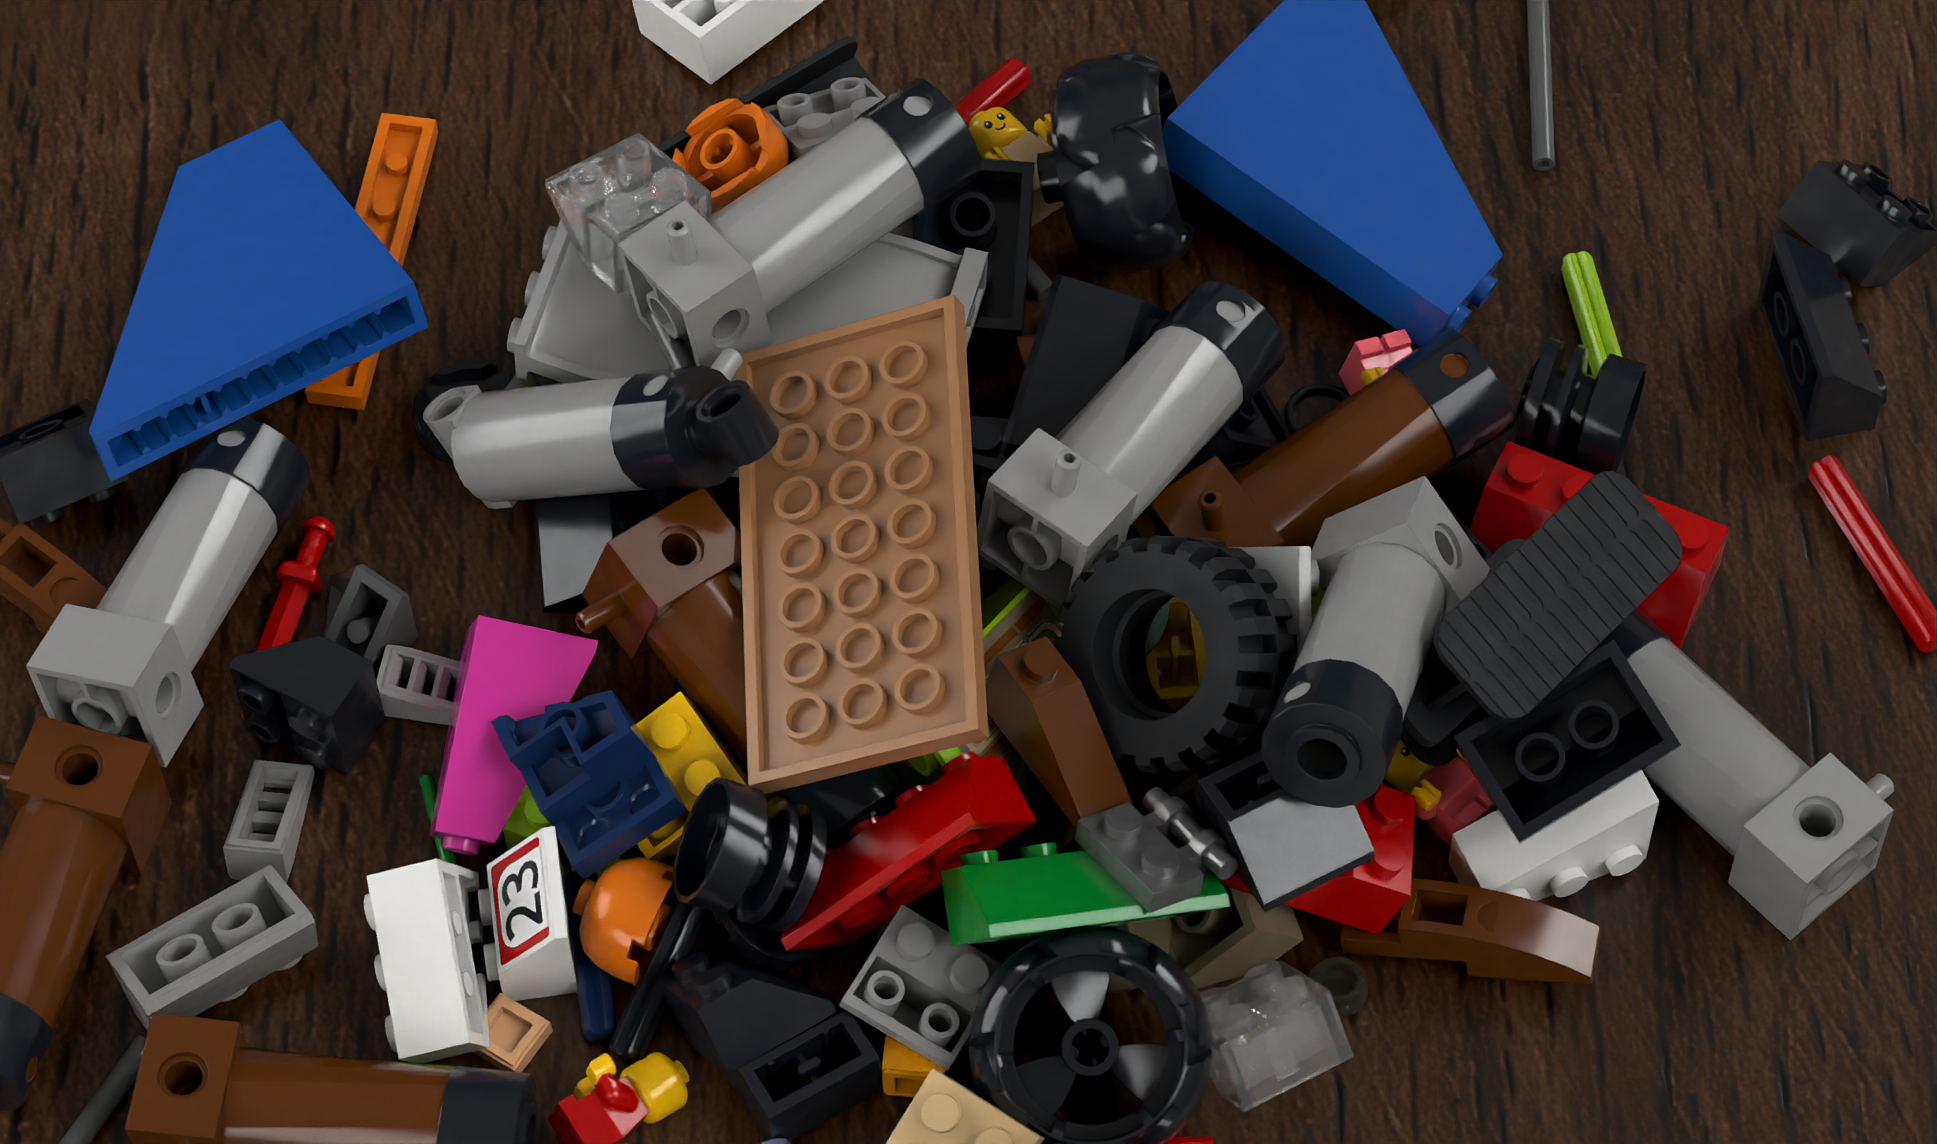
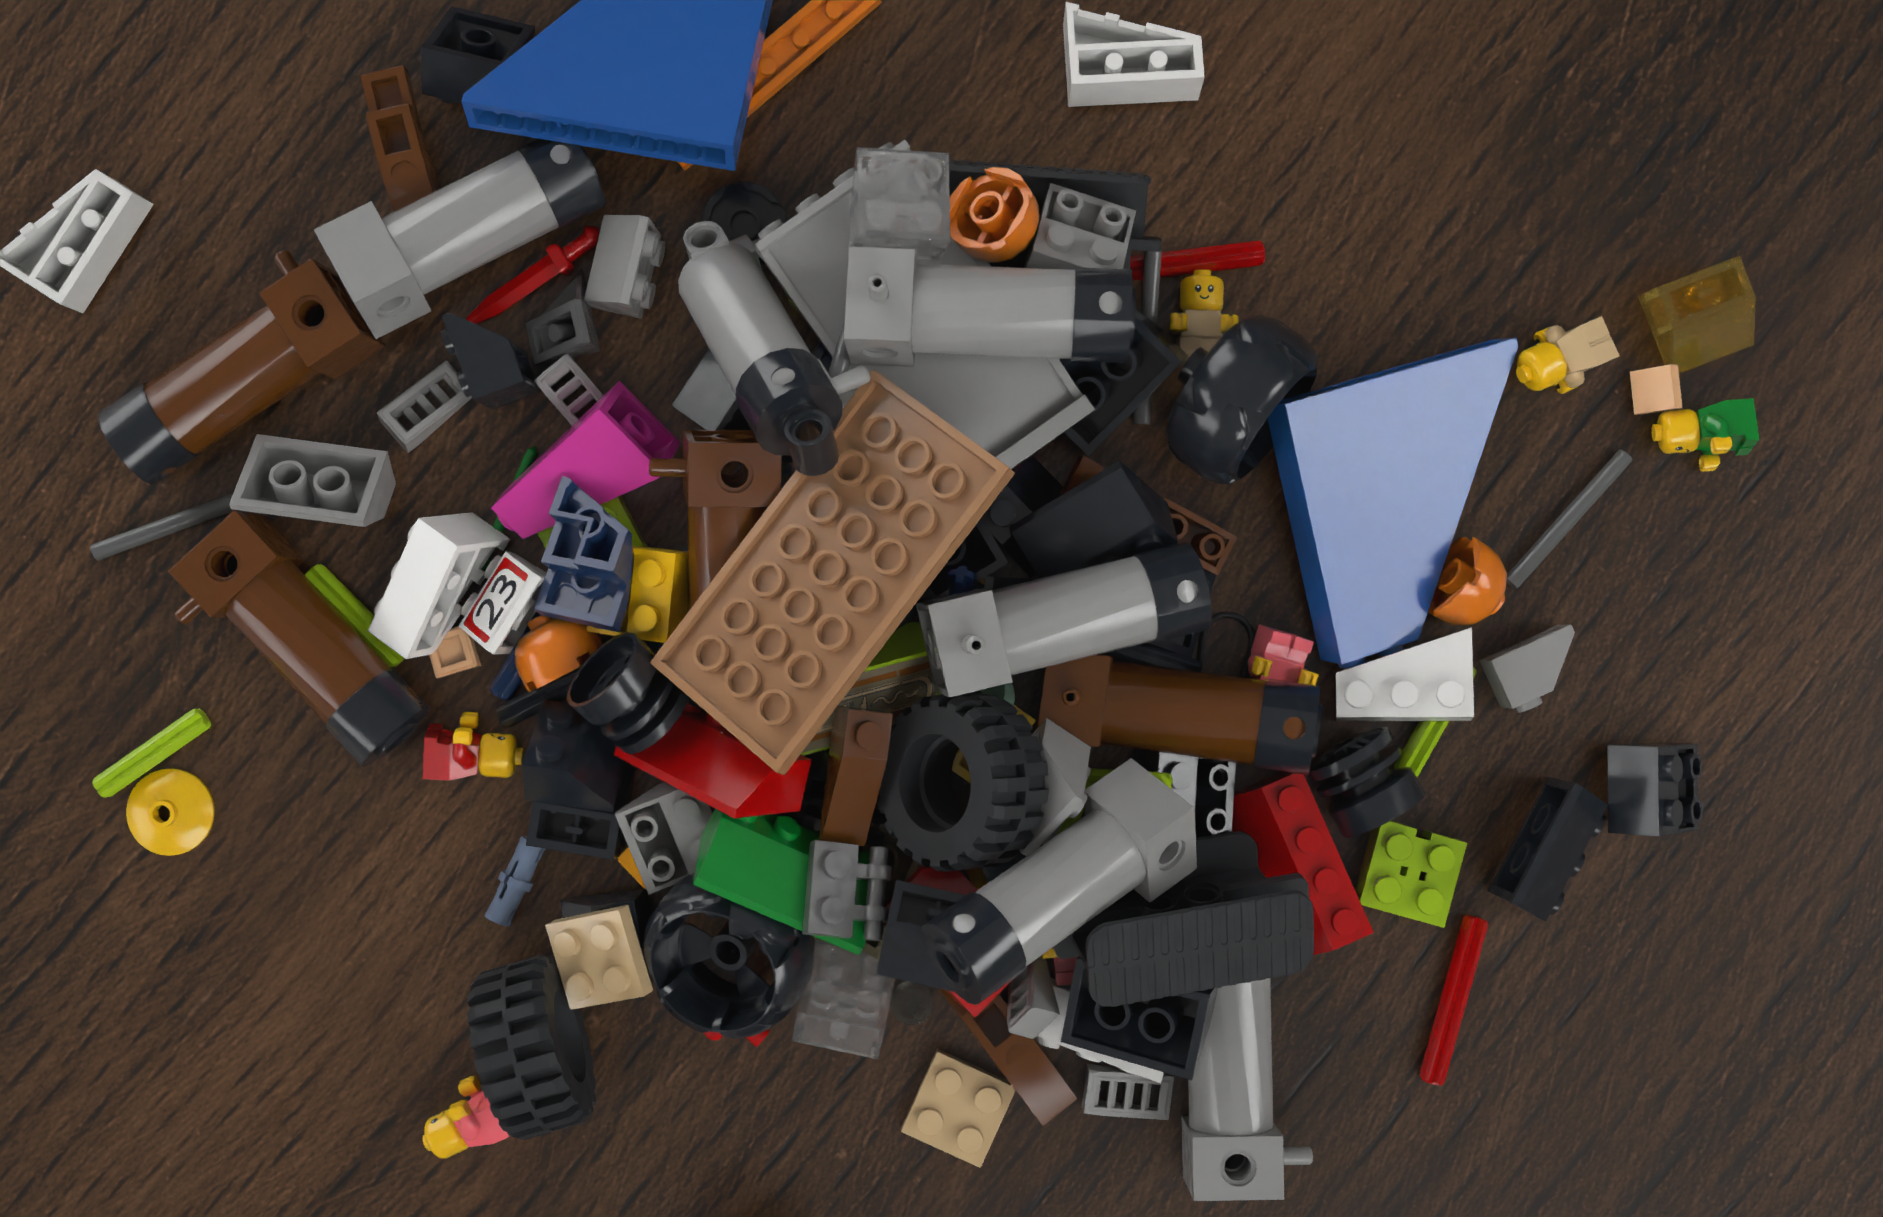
camera: 40 degrees right, 30 degrees up
none -> light grey slope [584,215,665,319]
none -> tan plate [901,1048,1015,1168]
none -> light grey slope [1007,955,1060,1039]
none -> light grey slope [1081,1064,1174,1120]
none -> white wedge [1336,627,1474,721]
none -> lime piece [1355,821,1467,928]
none -> orange cylinder [1428,536,1507,626]
none -> light grey slope [1479,624,1575,713]

